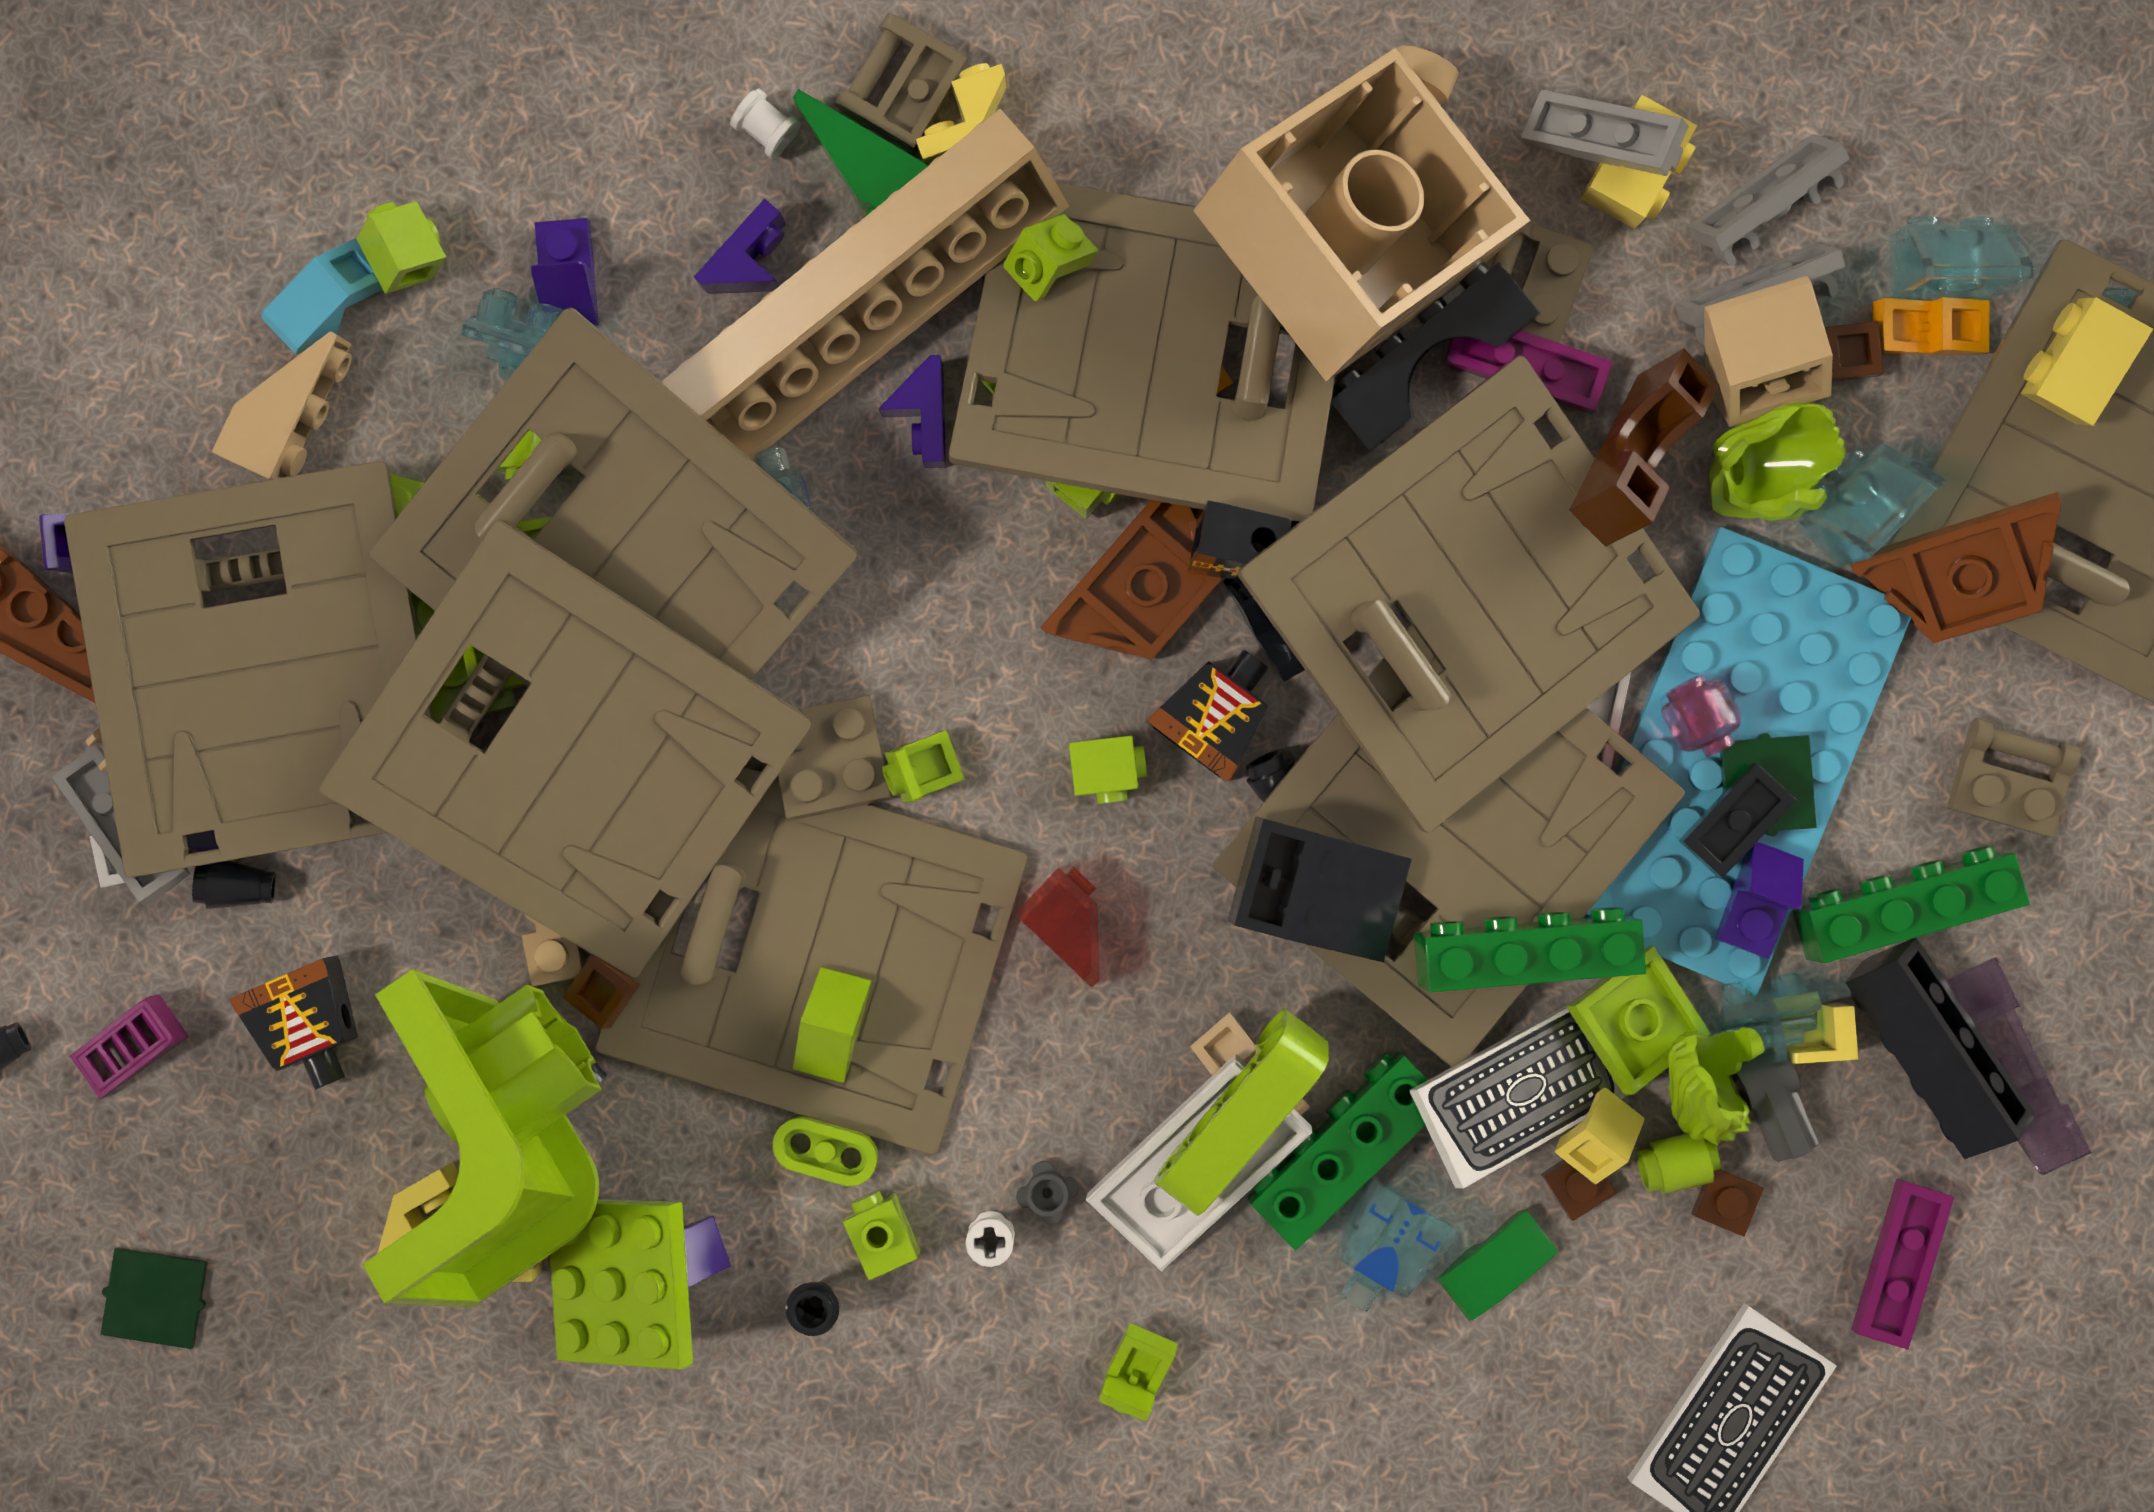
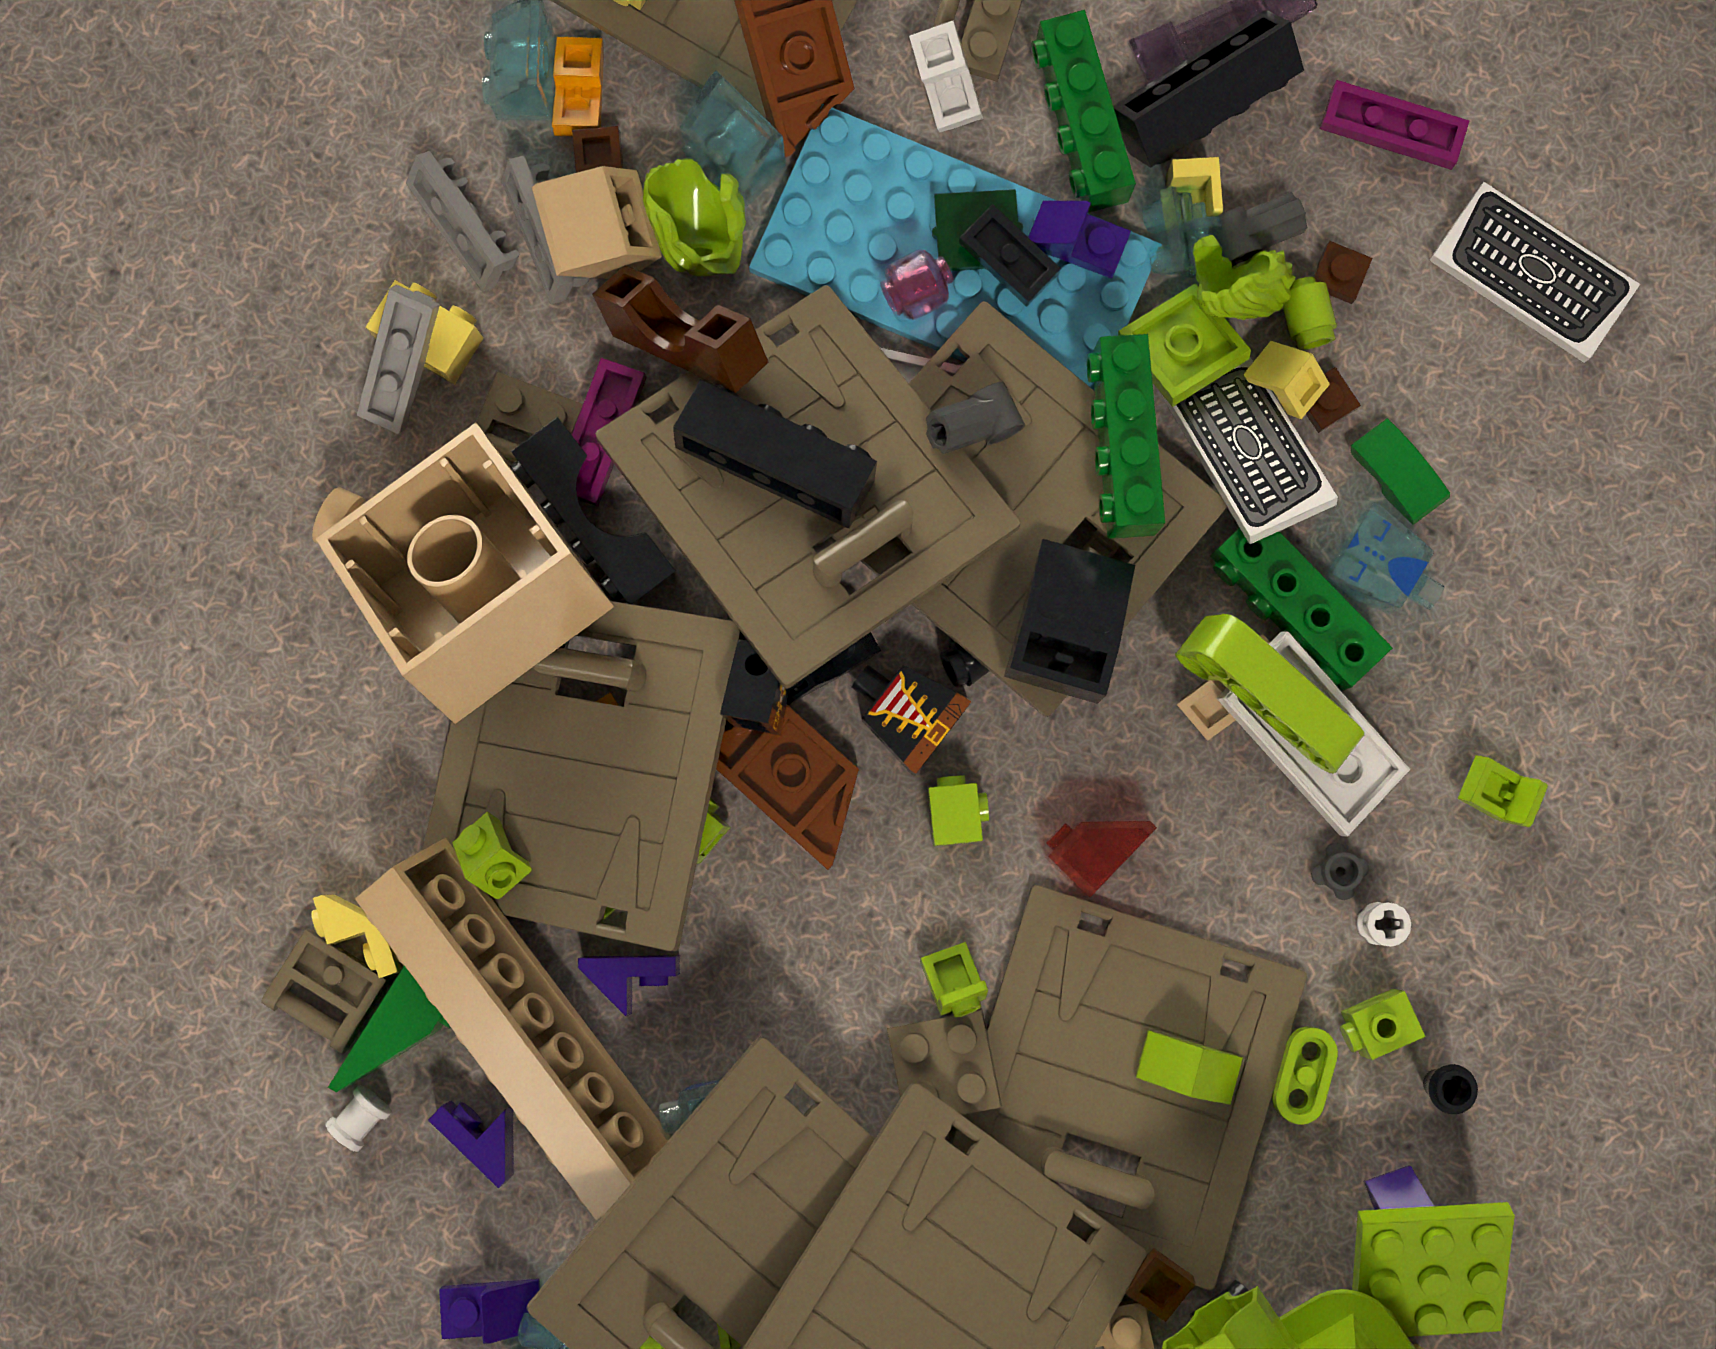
camera: 85 degrees left, 5 degrees down
none -> black brick [673,379,877,529]
none -> white slope [909,21,983,132]
none -> dark grey piece [926,382,1025,454]

